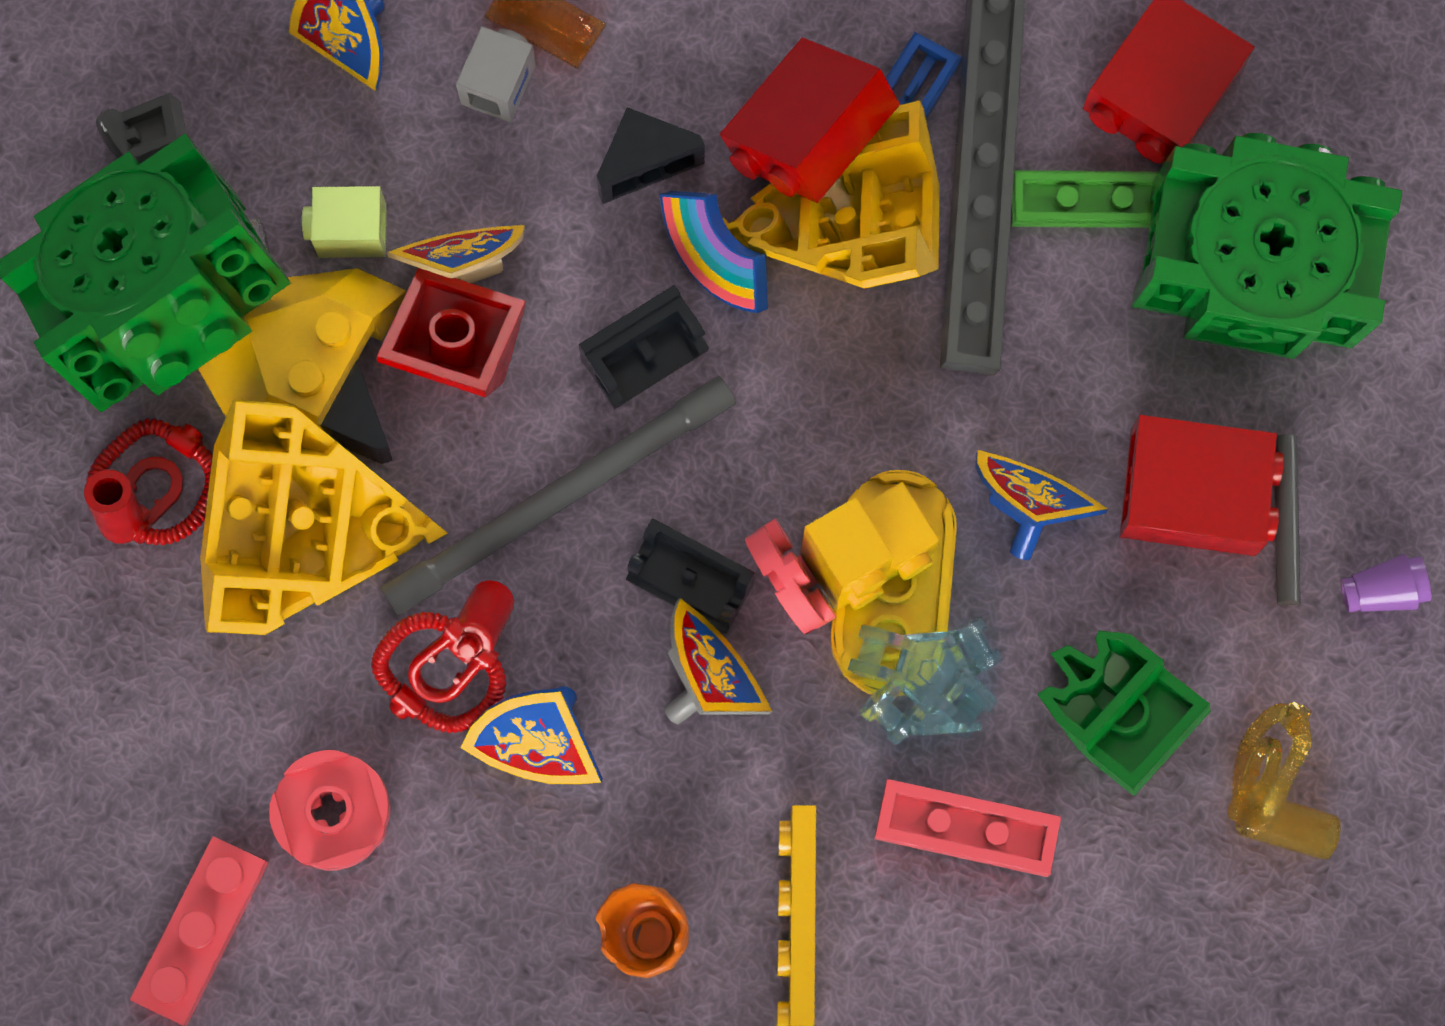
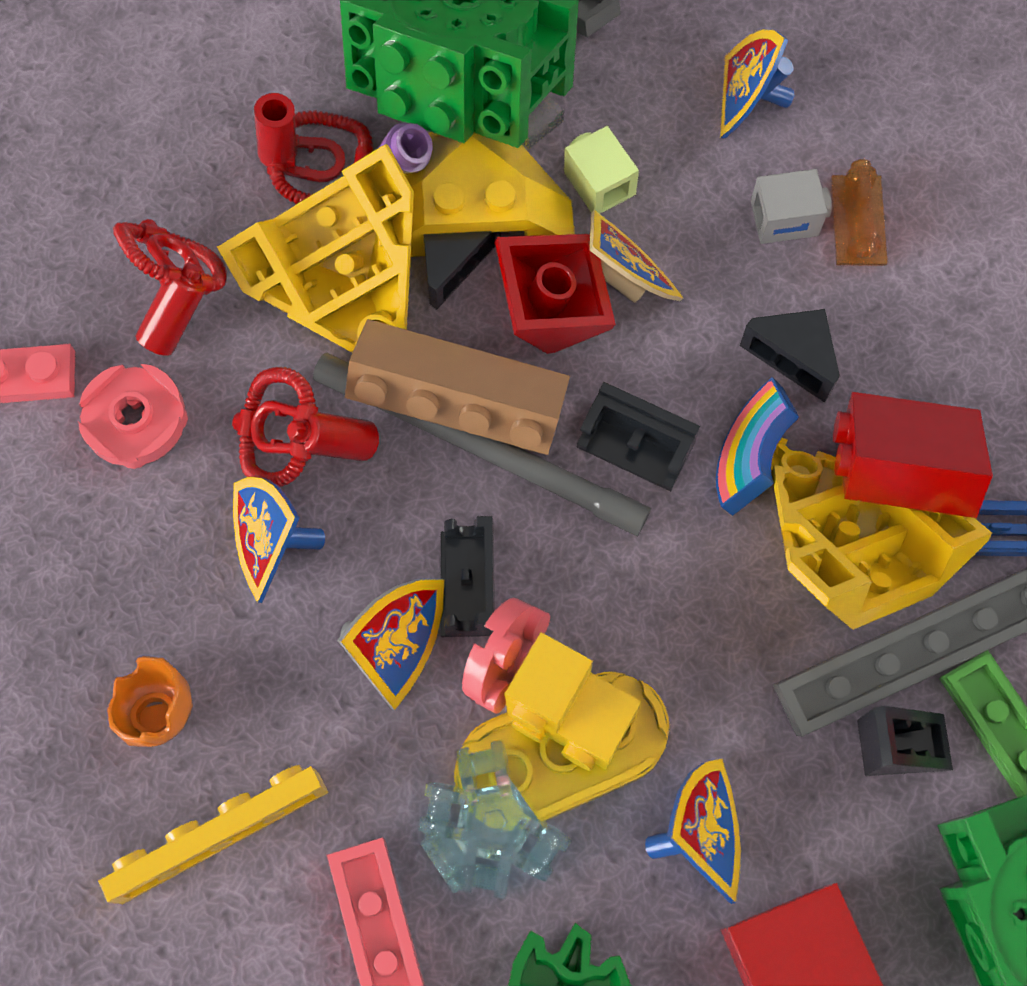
camera: 65 degrees right, 5 degrees down
none -> red piece [113,219,227,356]
none -> medium nougat brick [344,319,570,455]
none -> medium lavender cone [377,122,433,174]
none -> black slope [857,705,953,776]

